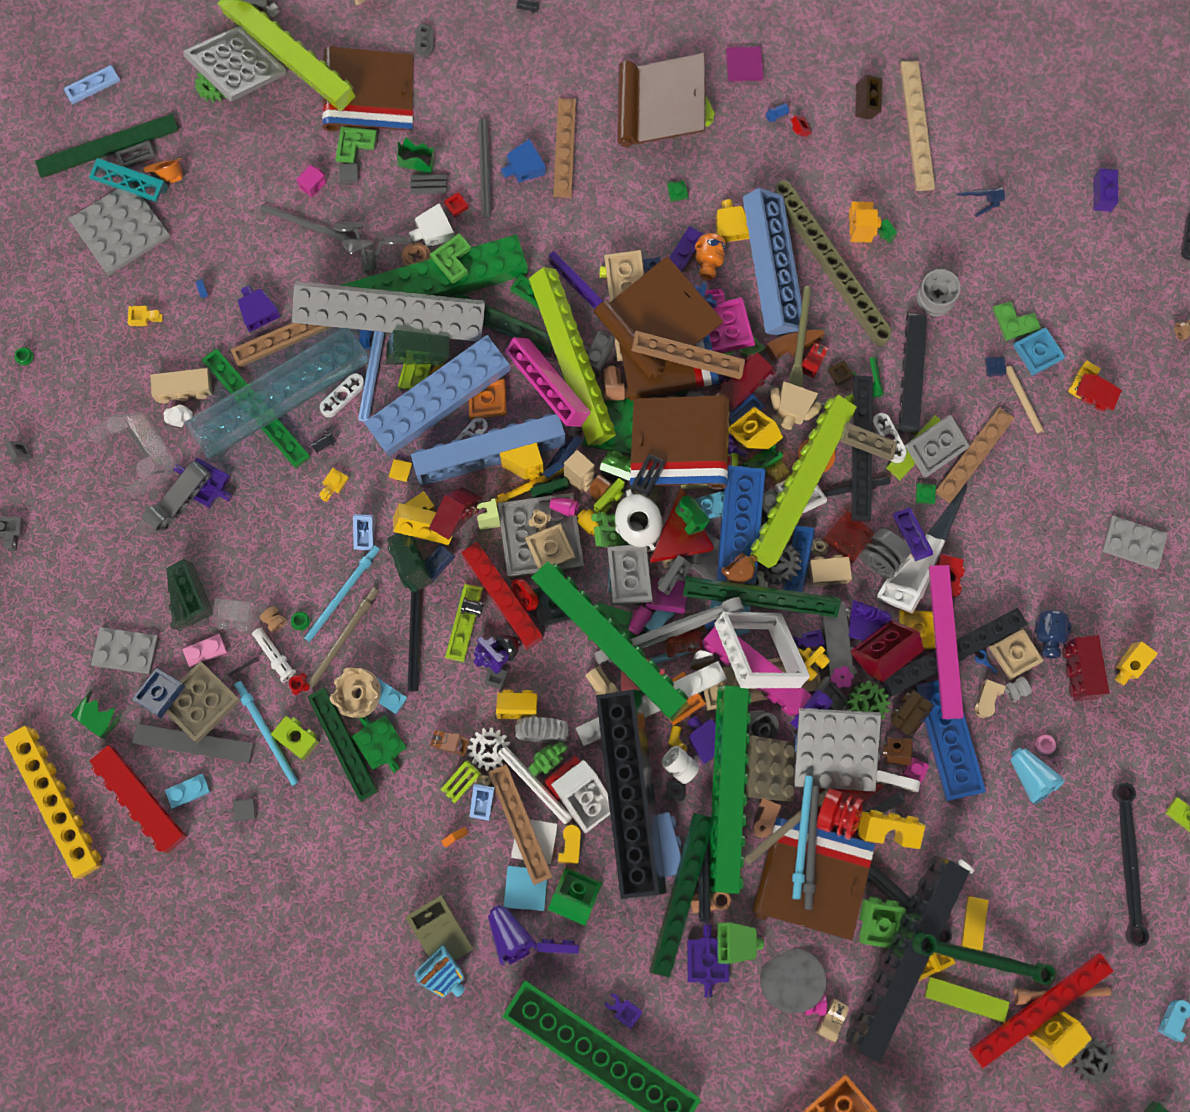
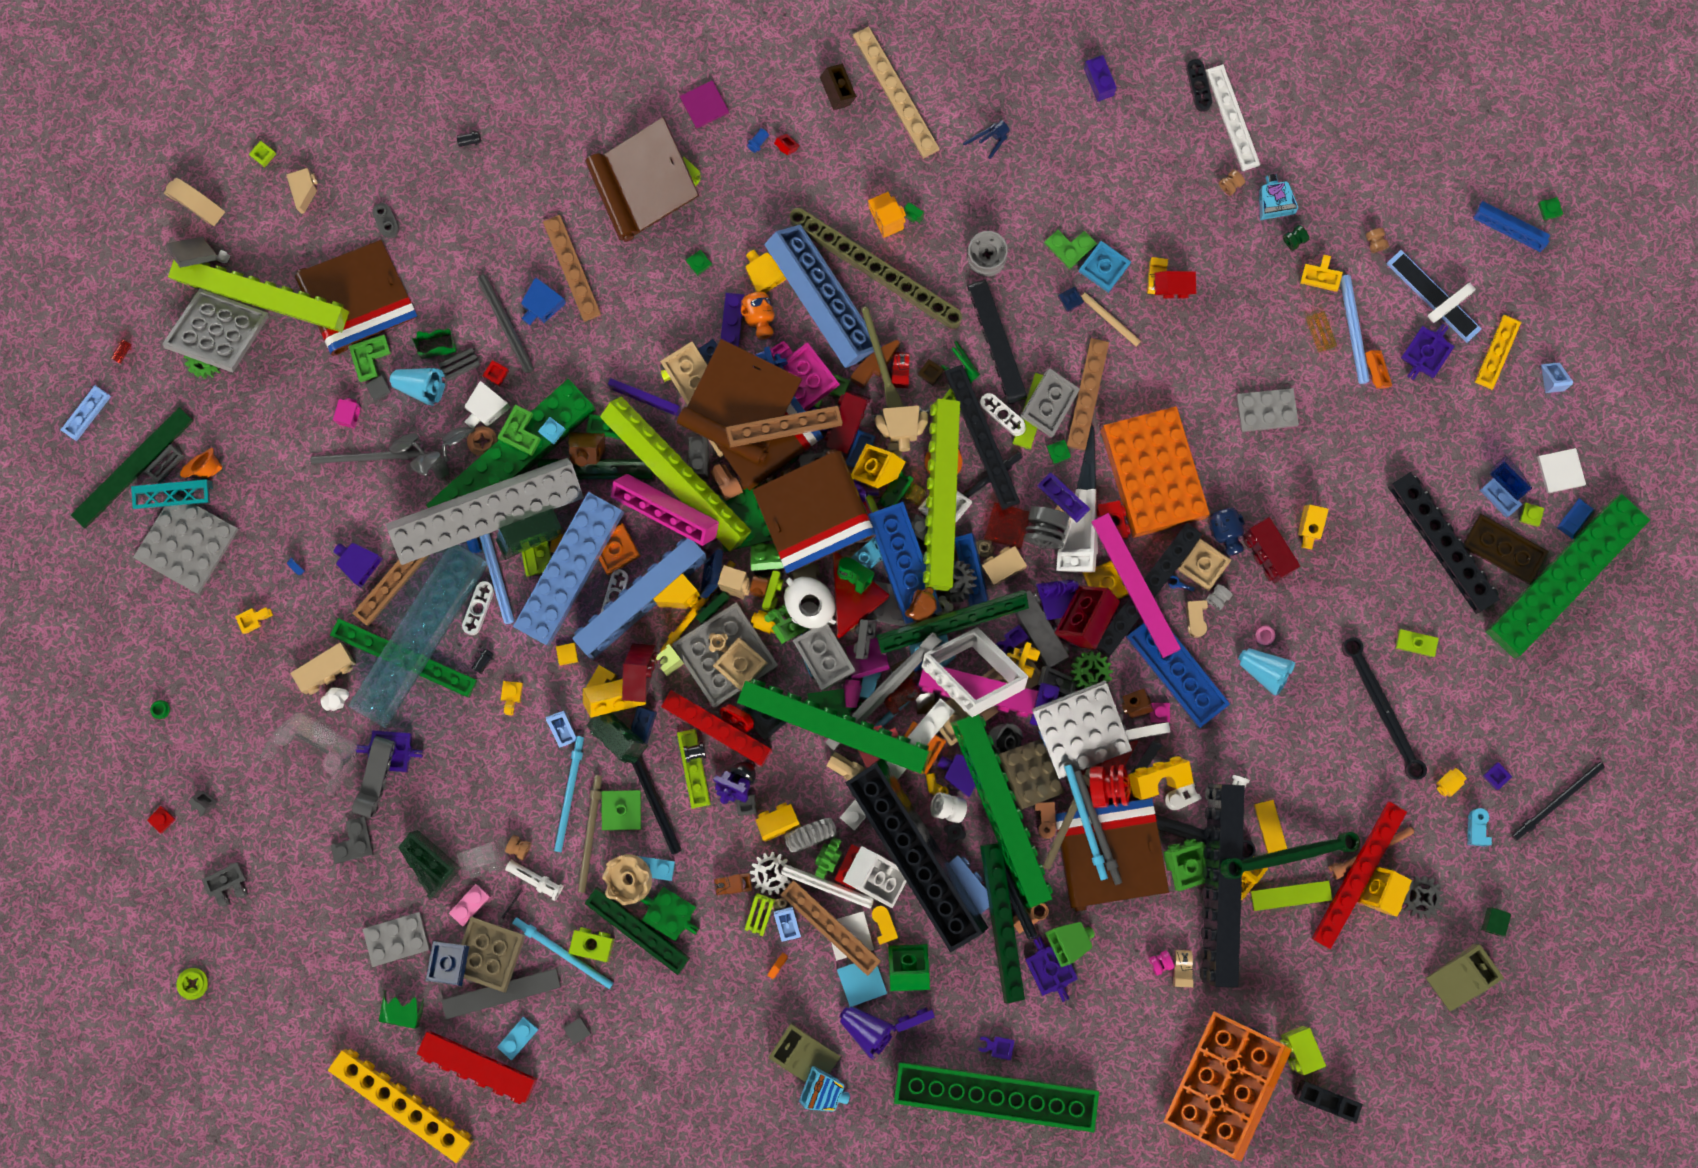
camera: 15 degrees left, 5 degrees up
red plate [289,673,310,695] -> none
green plate [291,611,311,631] -> none
dark pink cone [549,497,579,517] -> none
black tile [631,454,667,497] -> none
flat silver sticker [760,948,826,1013] -> none
magenta plant [830,666,853,688] -> none
dark tan tile [840,422,897,461] -> none
dark brown brick [891,690,935,737] -> none
none -> clear red pin [110,339,132,364]
none -> dark grey plate [331,816,374,864]
none -> medium azure cone [390,368,445,406]
none -> medium azure plate [538,417,566,444]
none -> reddish brown torso [569,432,606,466]
none -> bright green plate [602,790,641,831]
none -> orange brick [1100,406,1210,538]
none -> white plate [1165,784,1202,810]
none -> yellow brick [1436,768,1466,797]

